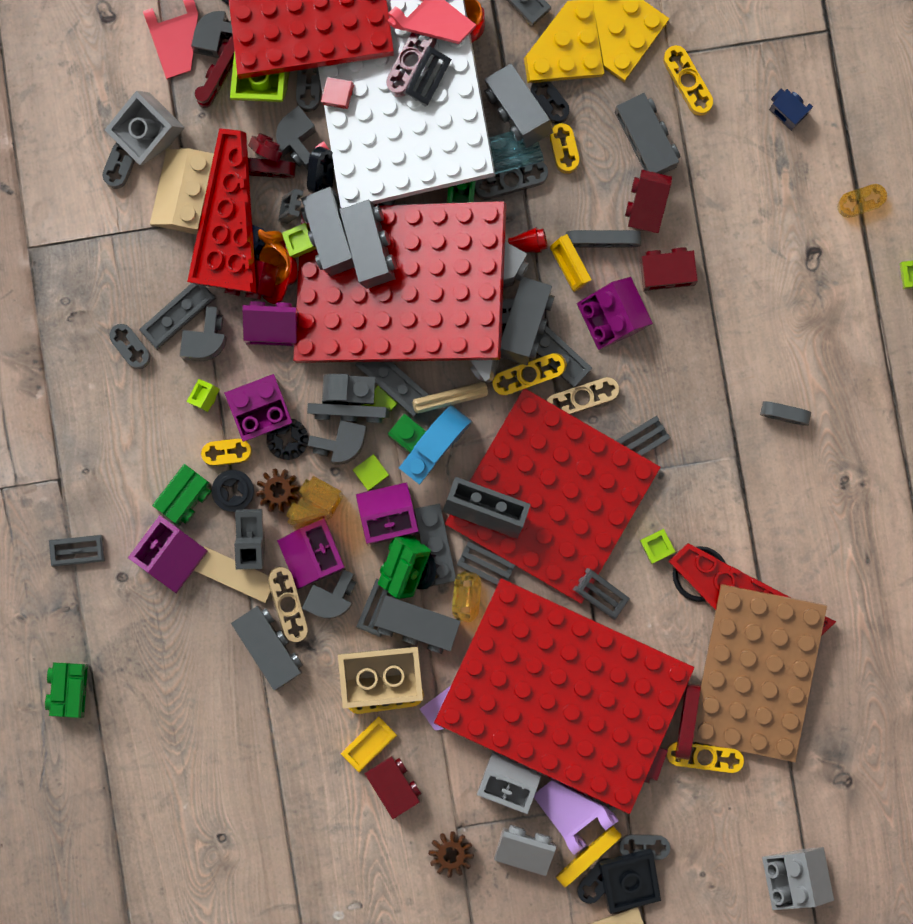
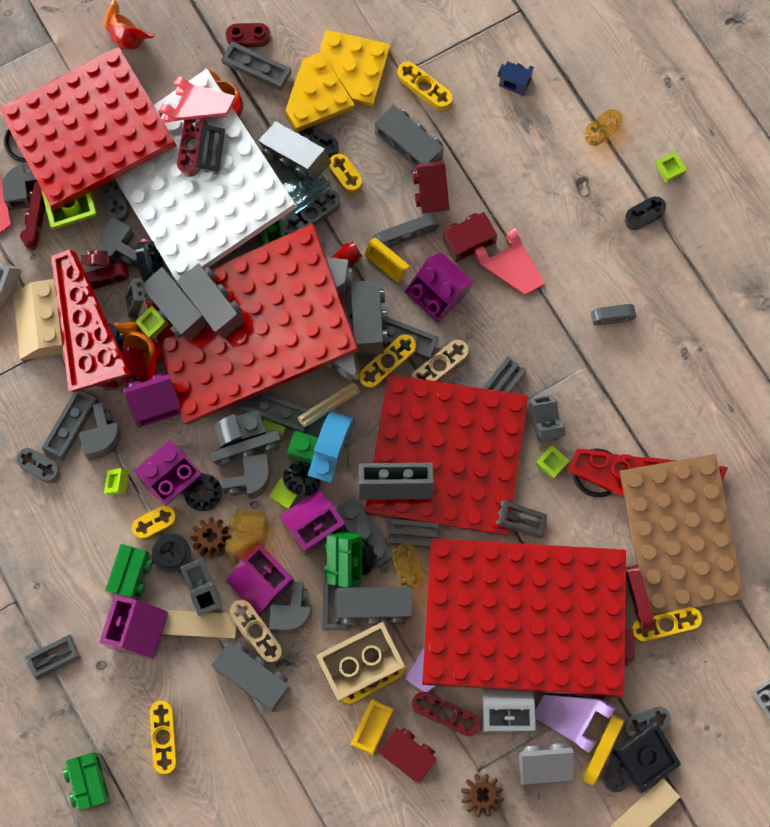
camera: 20 degrees left, 10 degrees down
tile [321,77,354,109] -> none
none -> yellow beam [150,701,177,775]
none -> black gear [283,462,321,496]
none -> dark red beam [412,692,480,736]
none -> coral flag [473,229,545,295]
none -> dark grey brick [529,394,565,441]
none -> black beam [624,196,666,230]

